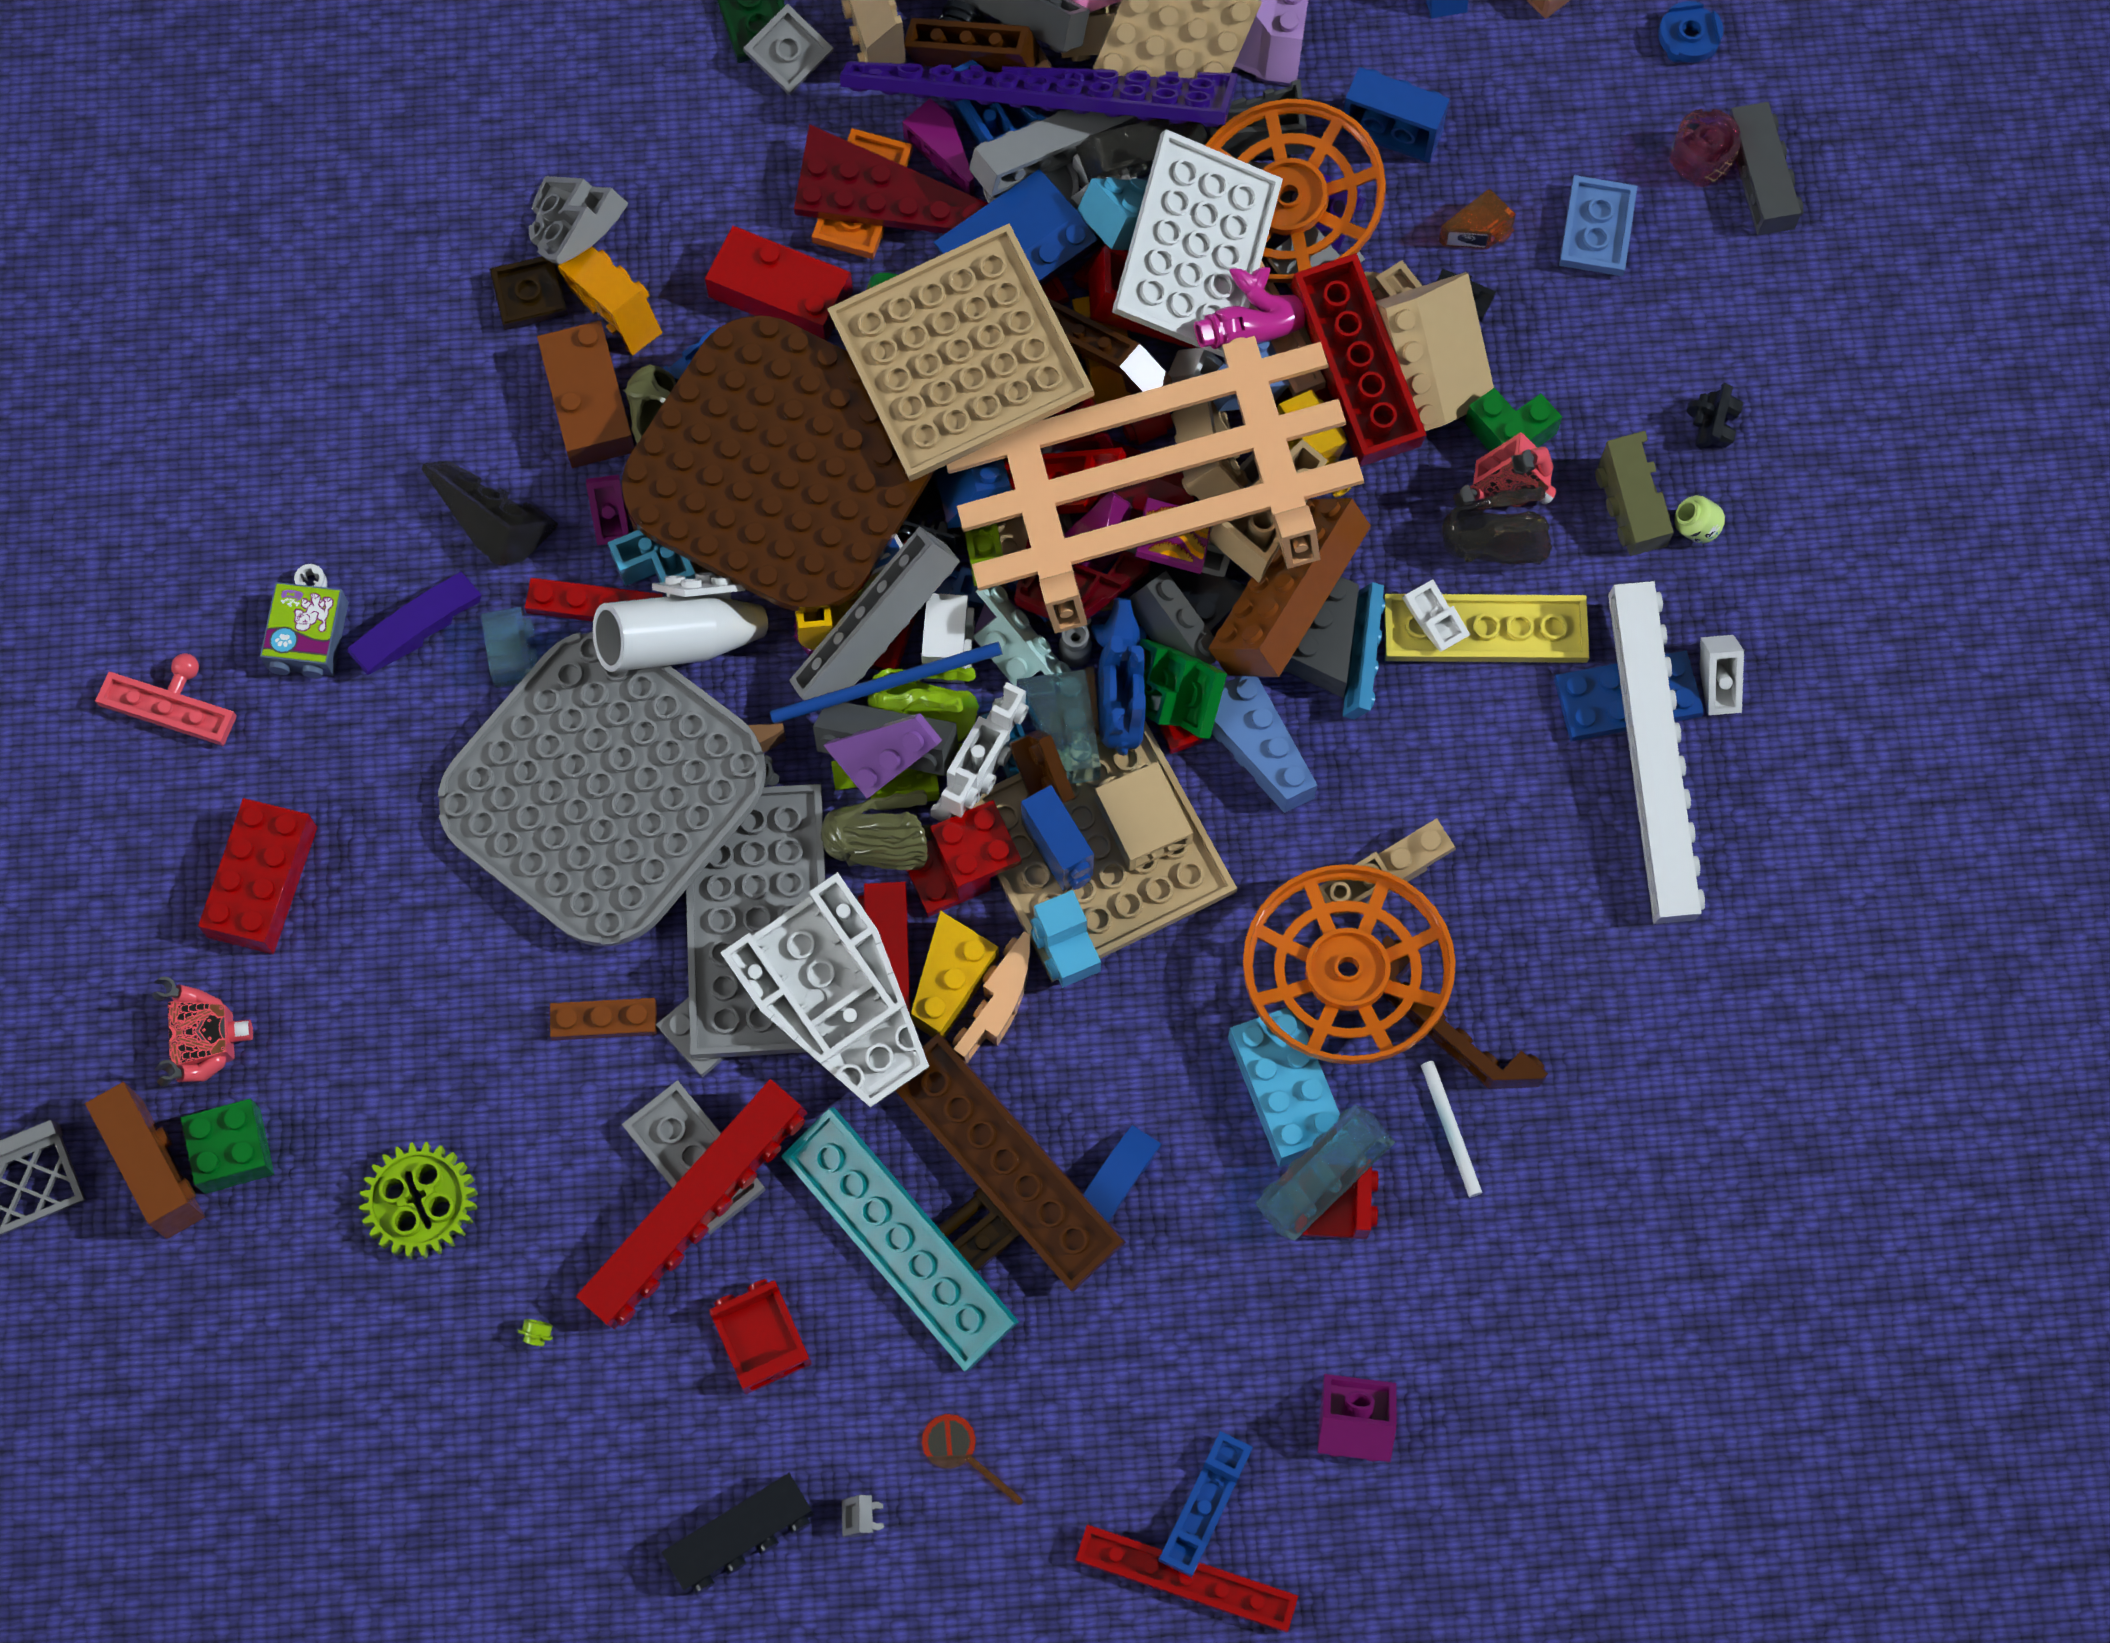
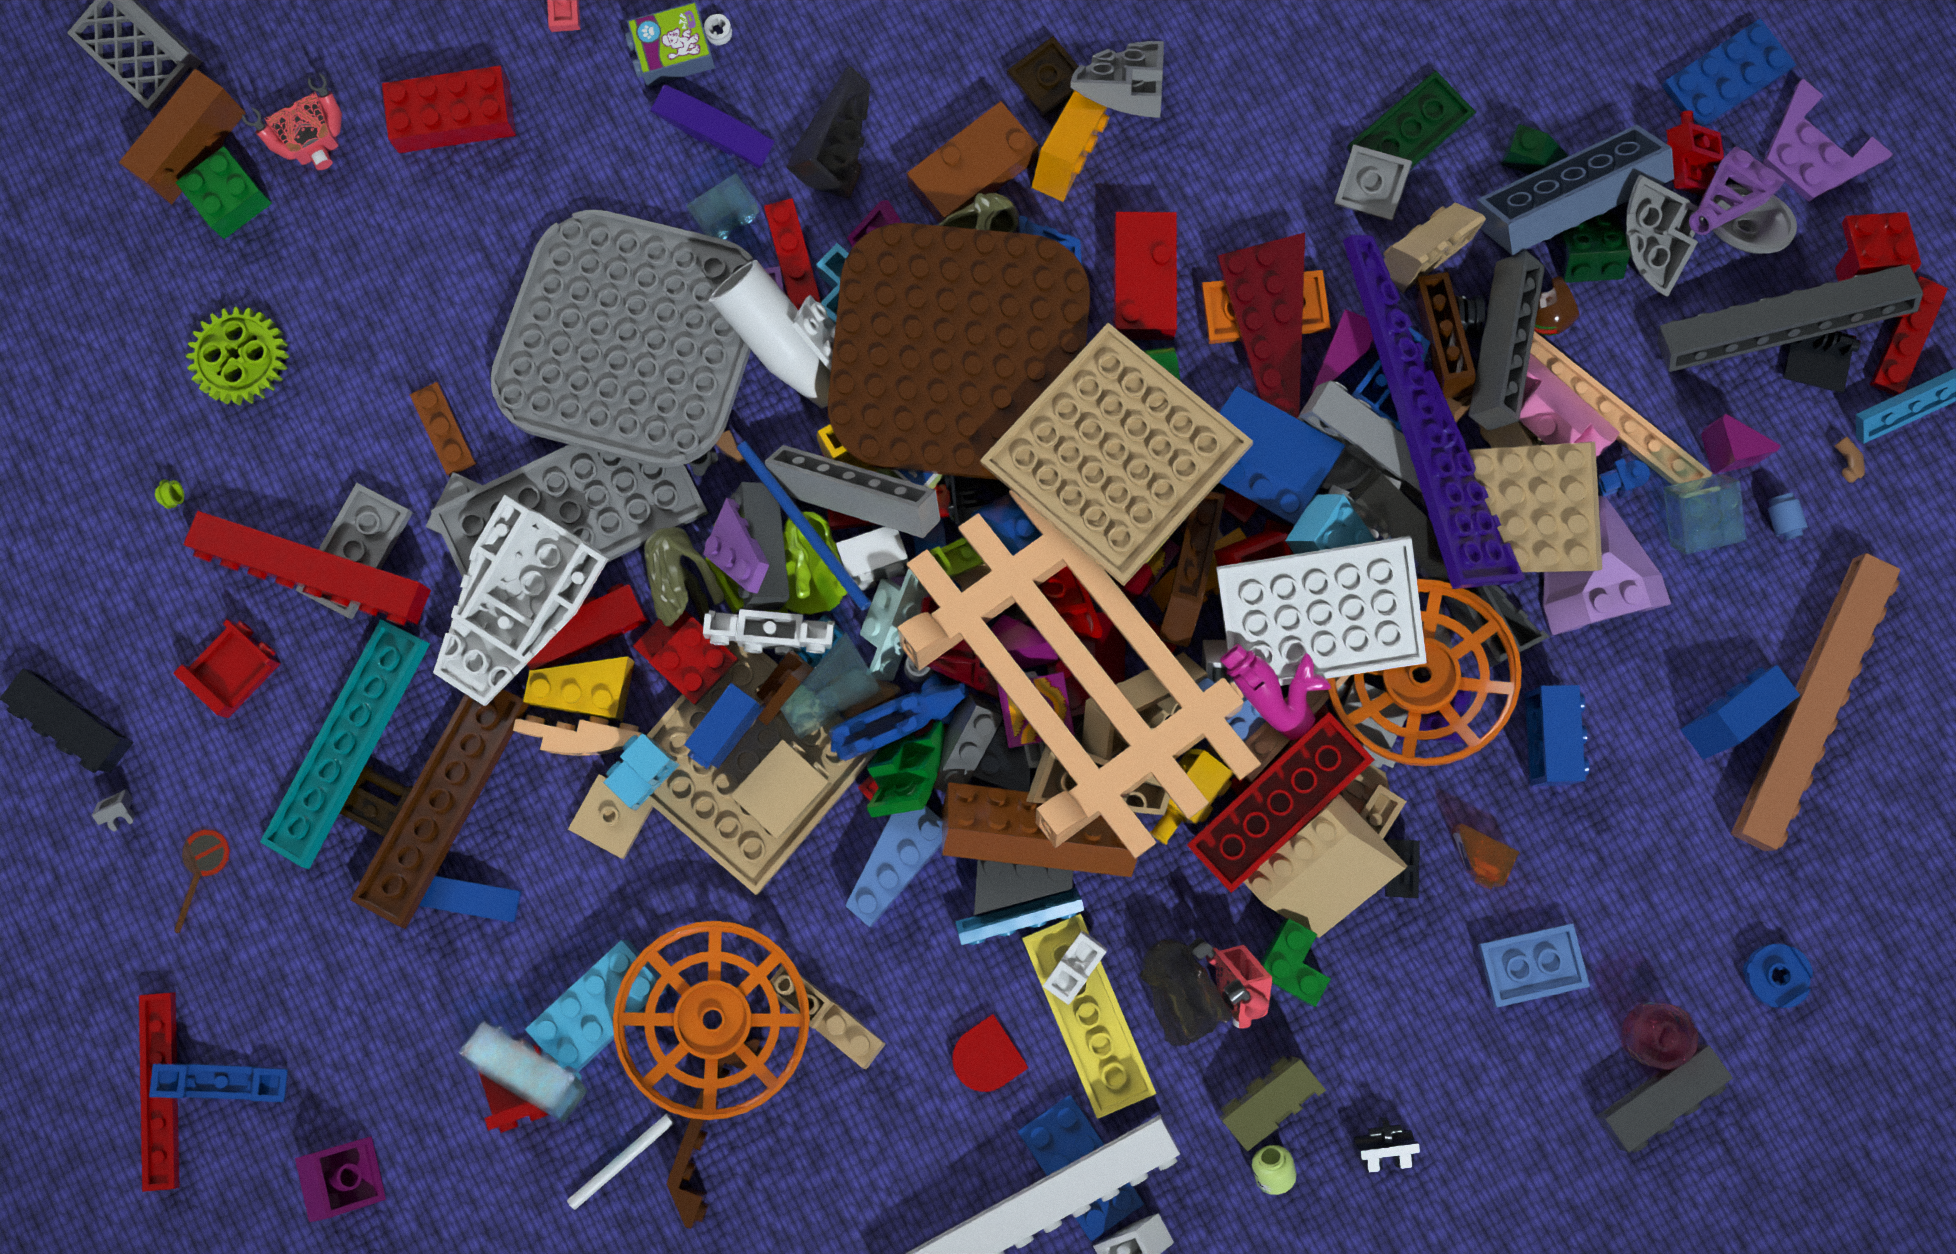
camera: 70 degrees right, 10 degrees up
none -> tan plate [568,774,653,859]
none -> red tile [953,1014,1029,1092]

